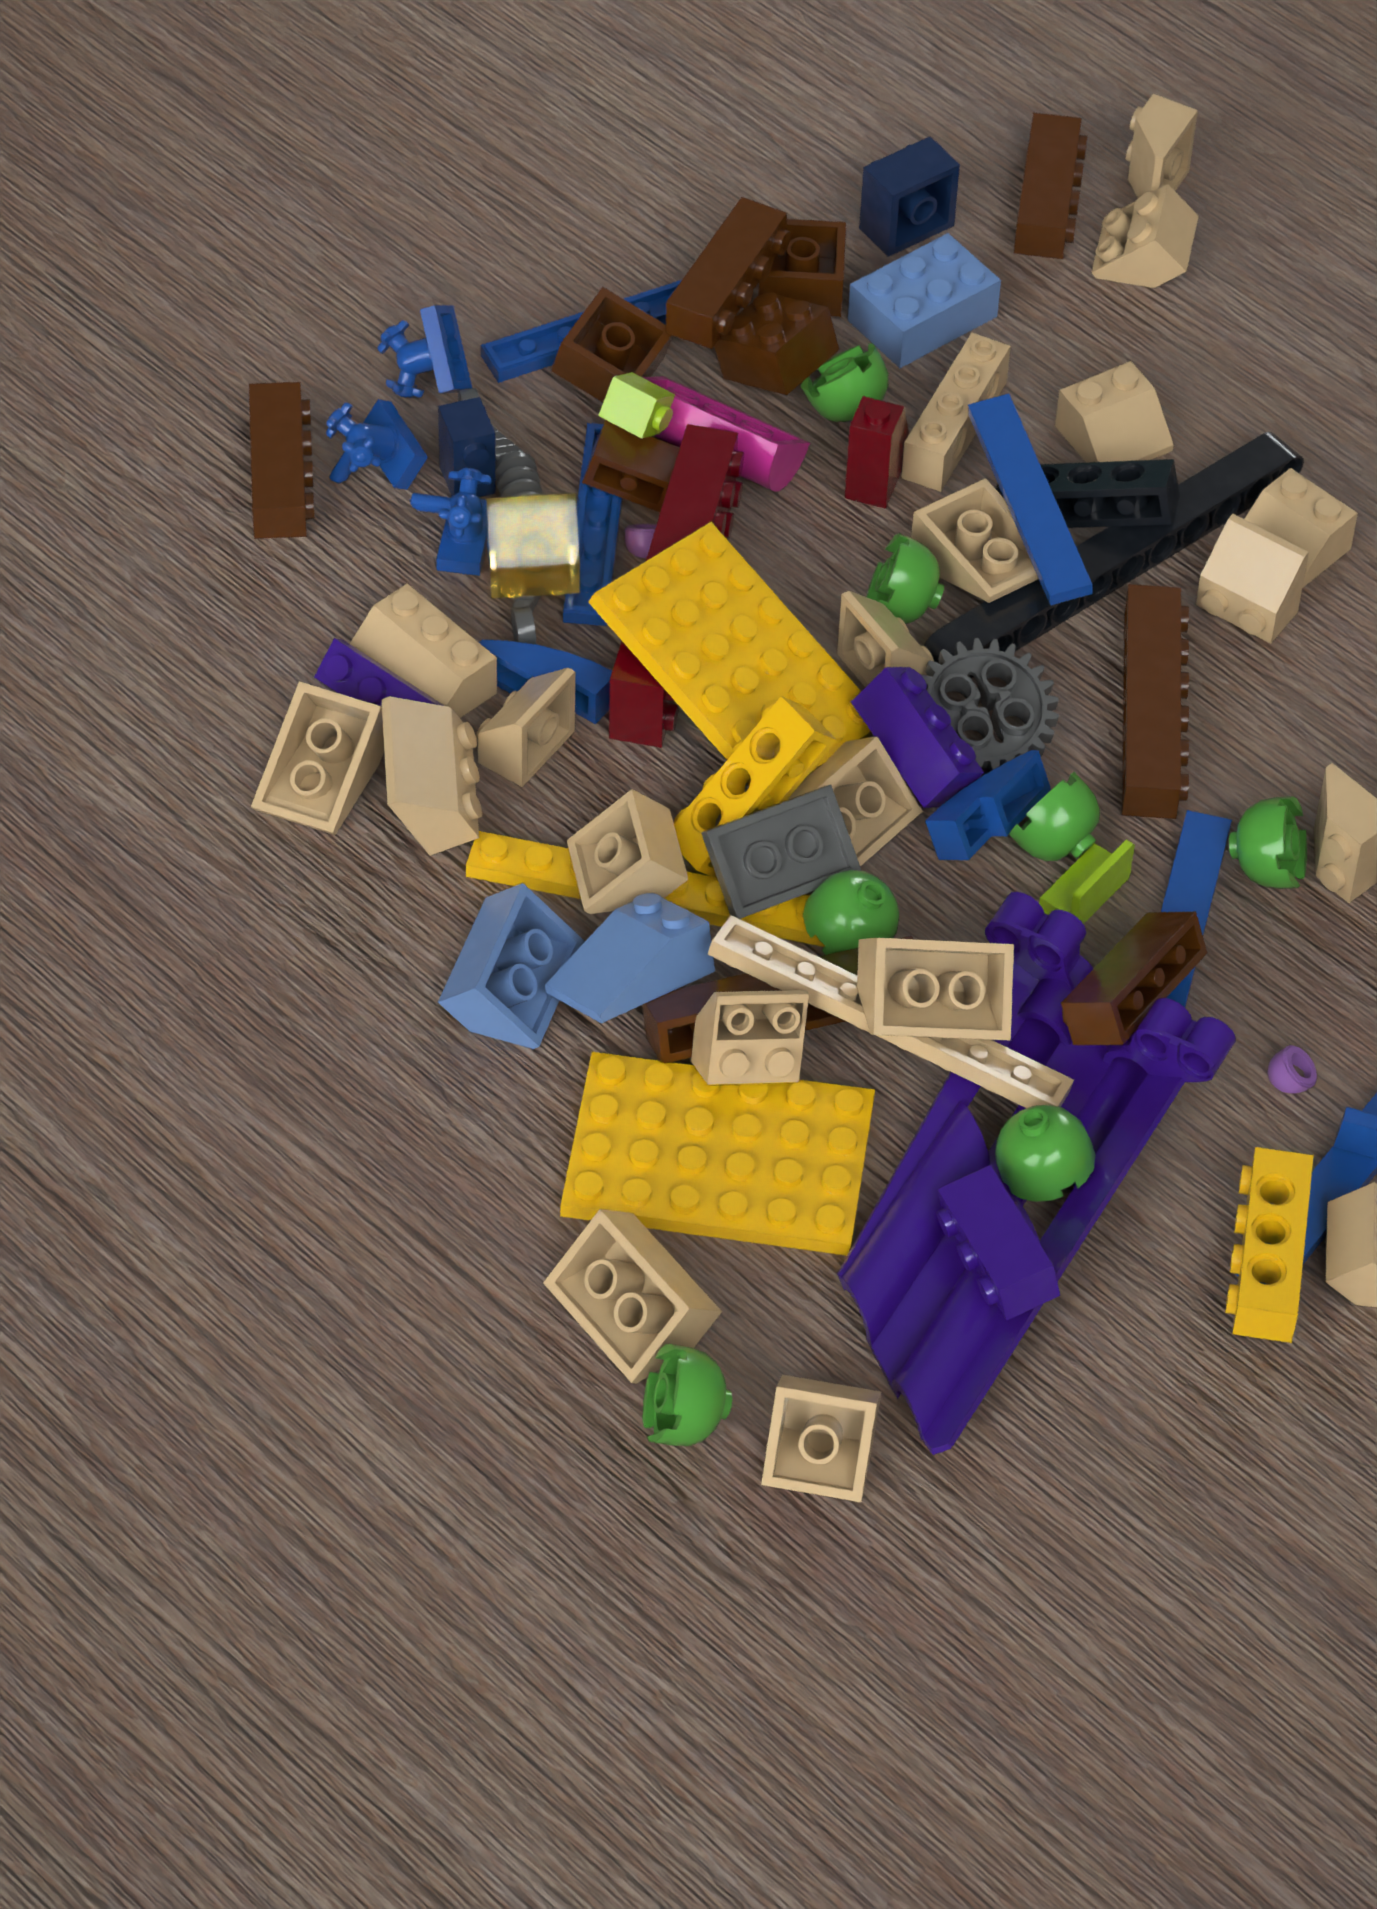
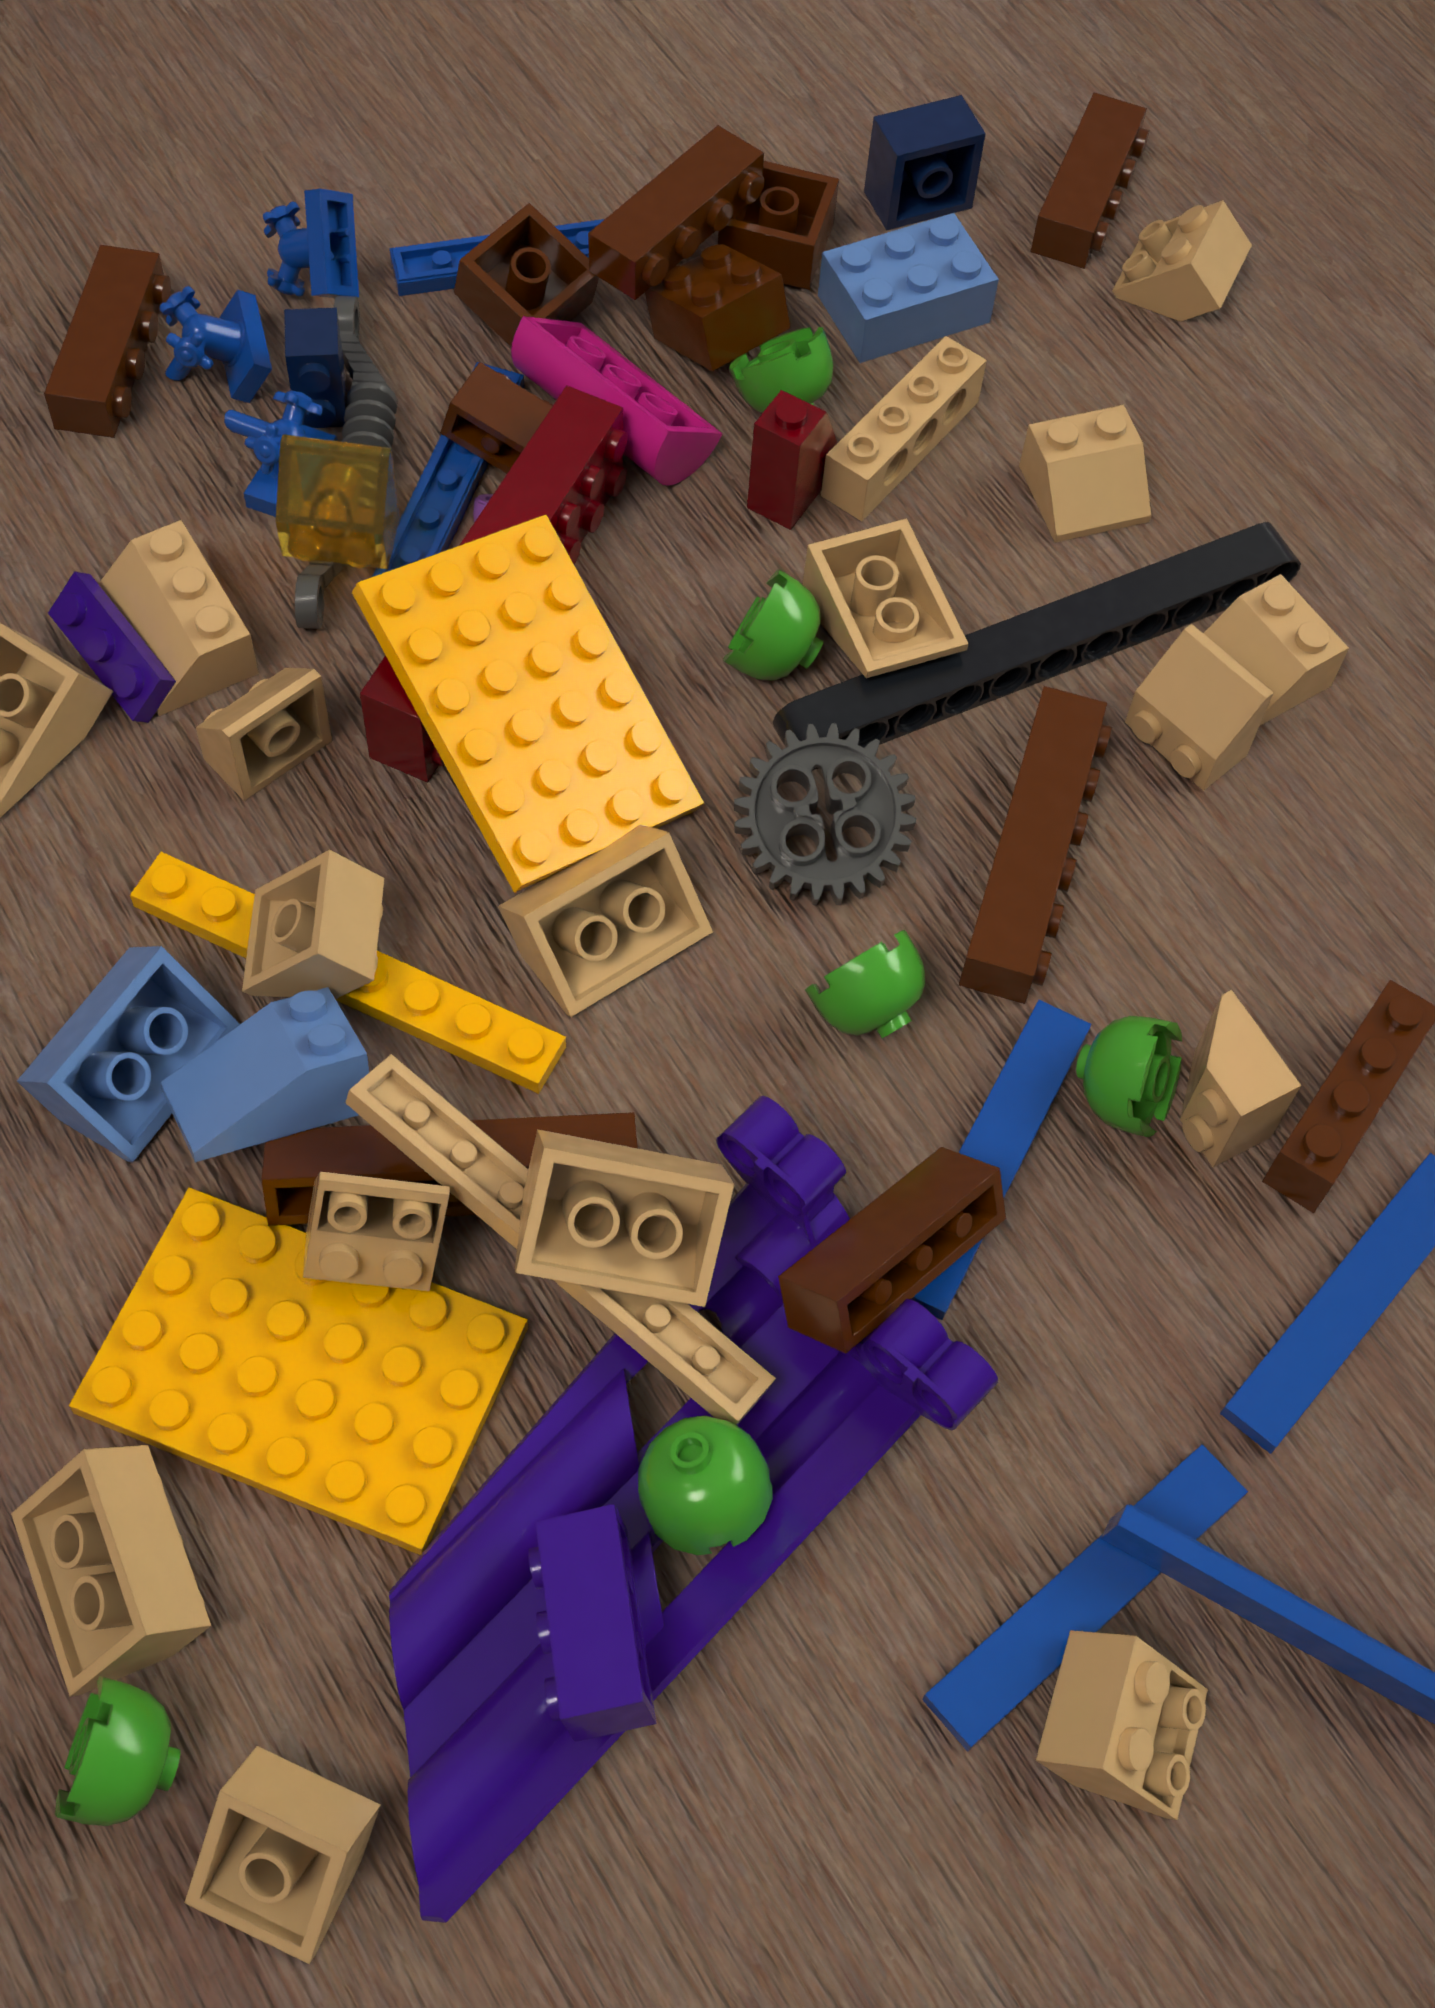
camera: 10 degrees right, 10 degrees up
tan slope [381,696,482,856] -> none
blue slope [479,640,612,724] -> none
lime brick [598,372,675,438] -> none
yellow brick [673,696,837,877] -> none
dark grey plate [701,785,862,919] -> none
bright green cylinder [803,870,899,955] -> none
tan slope [837,591,934,687] -> none
dark purple brick [851,667,984,808] -> none
blue slope [925,750,1052,860] -> none
blue tile [968,394,1093,606] -> none
black brick [996,459,1180,528] -> none
lime panel [1039,839,1135,924] -> none
tan slope [1126,94,1198,198] -> none
yellow brick [1225,1147,1314,1343] -> none
medium lavender piece [1267,1045,1317,1094] -> none

